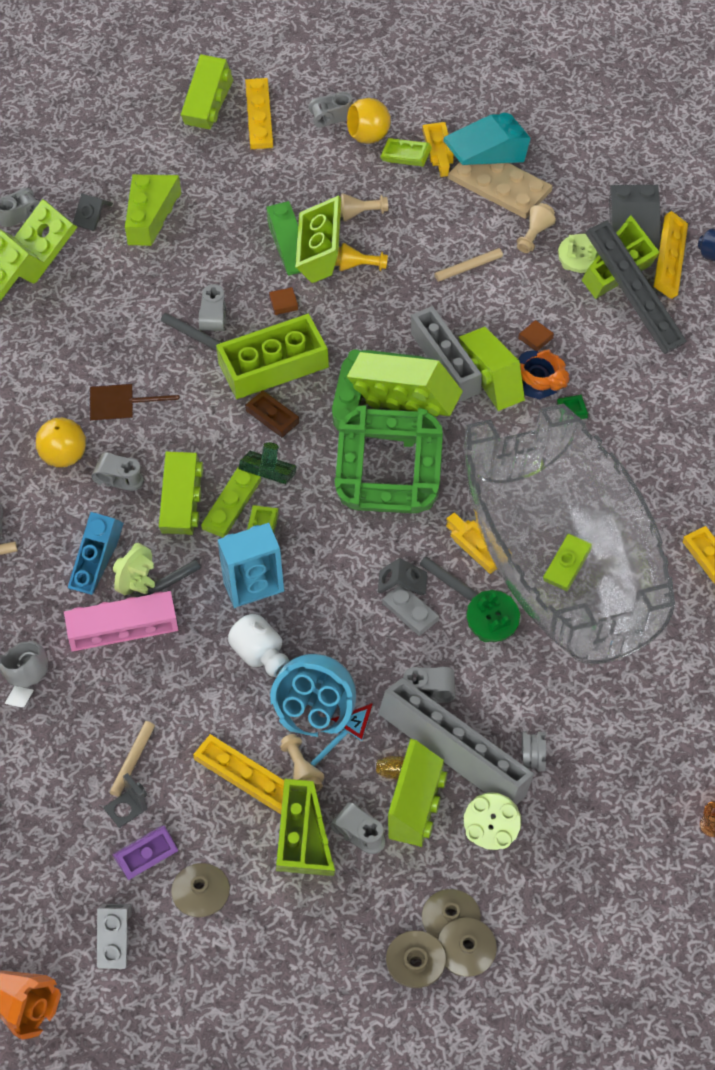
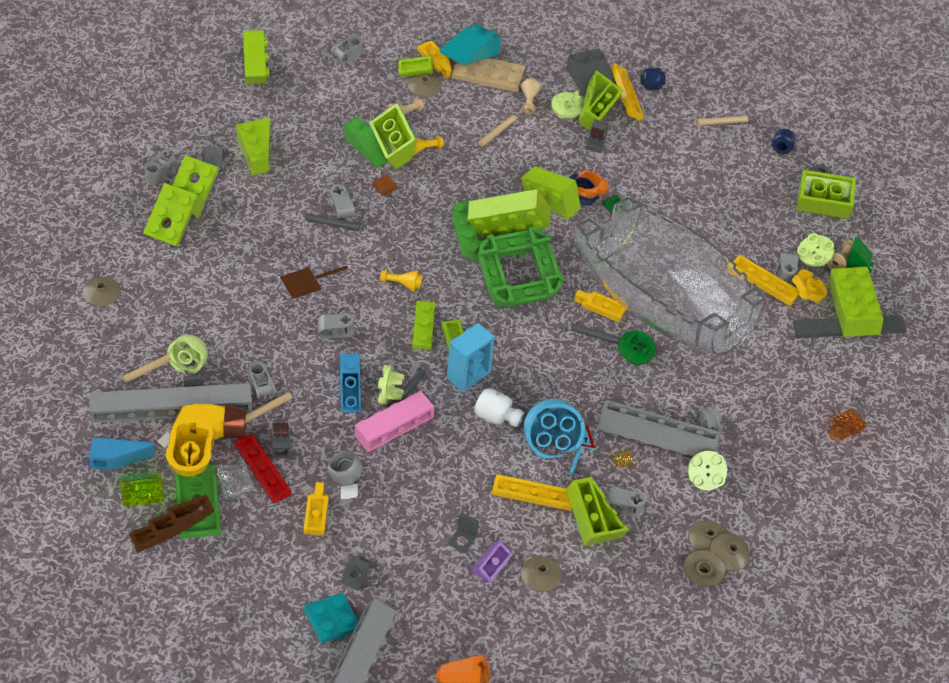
camera: 30 degrees left, 5 degrees down
yellow helmet [35,417,86,467] -> none
light grey bracket [97,904,132,969] -> none
tan bar [109,721,155,797] -> none
lime wedge [159,451,203,535] -> none
lime brick [216,313,329,400] -> none
clear green tile [239,442,297,485] -> none
yellow plate [245,78,273,150] -> none
reddish brown plate [245,390,299,438] -> none
tan piece [280,734,324,792] -> none
yellow helmet [347,98,391,144] -> none
dark grey bracket [378,558,427,595] -> none
light grey plate [382,585,439,636] -> none
lime slope [388,739,448,847] -> none
light grey piece [403,667,455,703] -> none
light grey brick [411,306,482,402] -> none
dark orange tile [519,320,554,351] -> none
lime plate [543,534,592,592] -> none
dark grey tile [585,220,687,354] -> none
none -> yellow piece [380,269,423,292]
none -> dark tan dish [408,74,442,97]
none -> dark grey leg [586,119,608,153]

